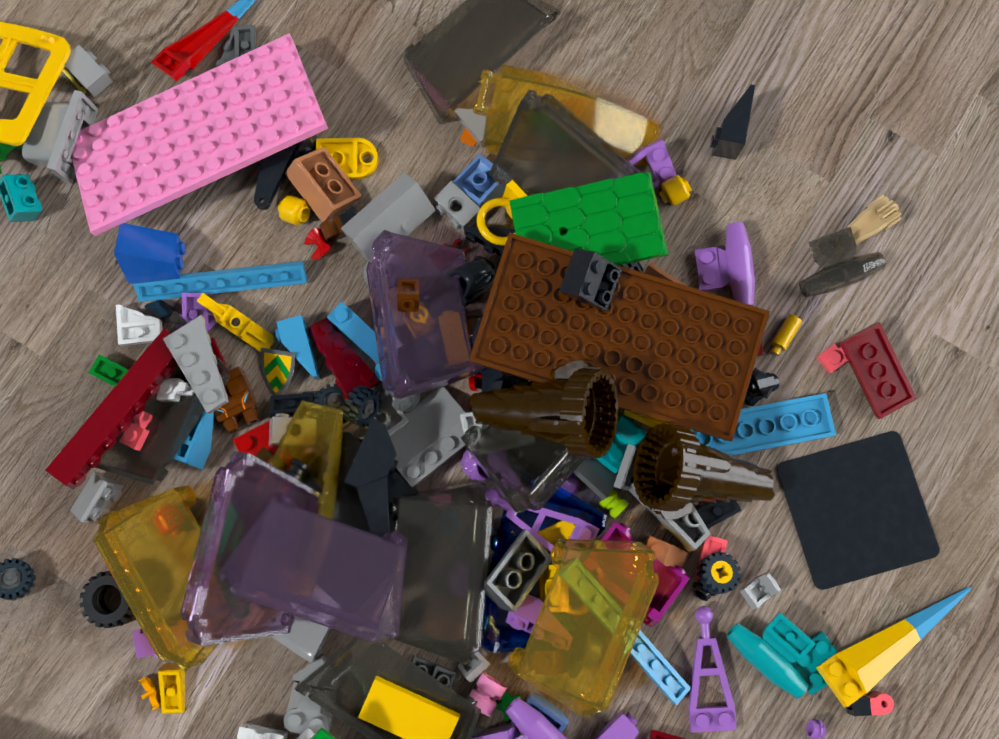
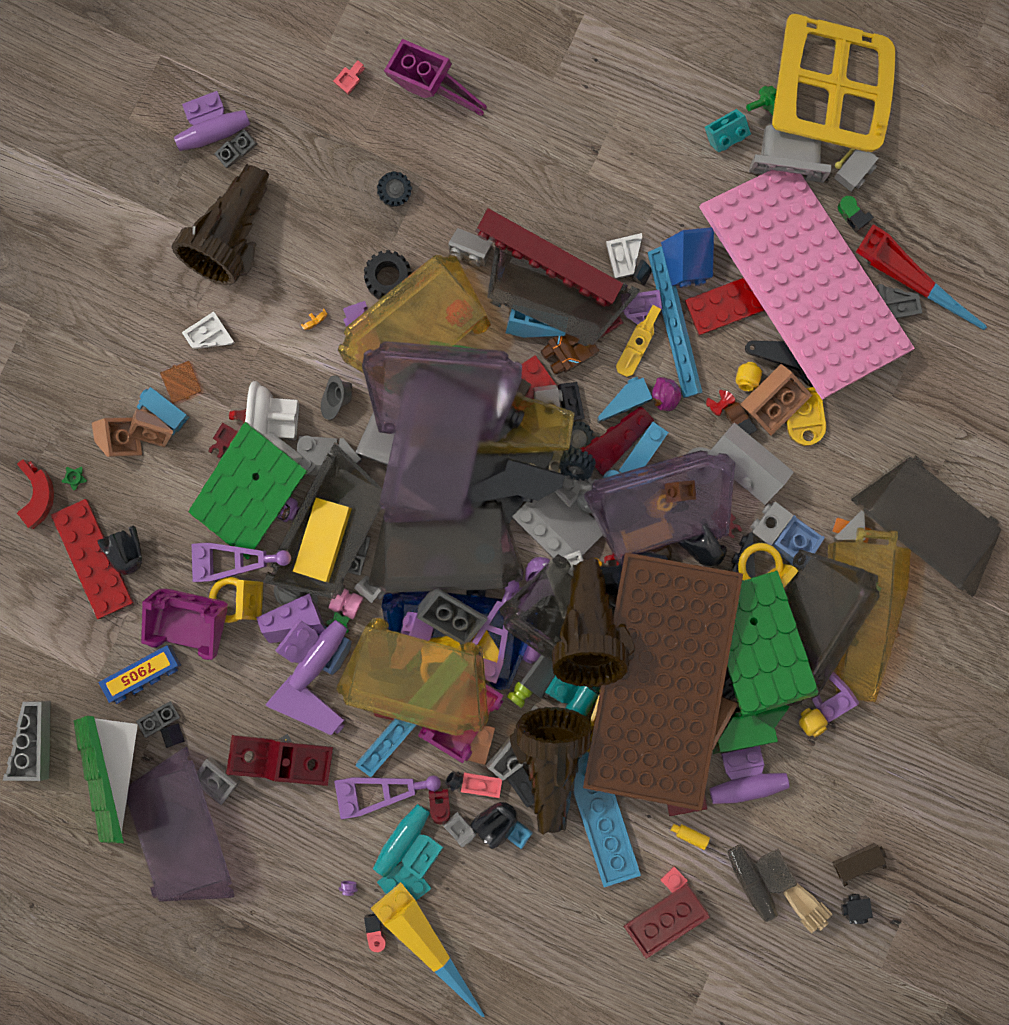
camera: 80 degrees right, 5 degrees up
green plate [88,354,129,387] -> none
coral plate [119,411,152,451] -> none
white plate [156,378,194,402] -> none
yellow slope [158,663,185,714] -> none
light grey wing [163,315,229,414] -> none
sticker [261,348,295,396] -> none
black slope [559,249,622,311] -> none
light grey tile [614,444,638,491] -> none
black wheel [697,552,741,594] -> none
black slope [710,84,755,160] -> none
black rock [745,368,779,406] -> none
black piece [777,431,940,590] -> none
none -> dark grey piece [321,375,352,420]
none -> dark red plate [429,788,450,825]
none -> black hair [470,802,518,849]
none -> dark azure tile [507,821,533,849]
none -> magenta hair [652,377,682,411]
none -> red plate [685,278,765,336]
none -> green slope [712,703,792,754]
none -> dark brown brick [832,843,887,887]
none -> leg [837,196,874,233]
none -> black brick [841,894,873,924]

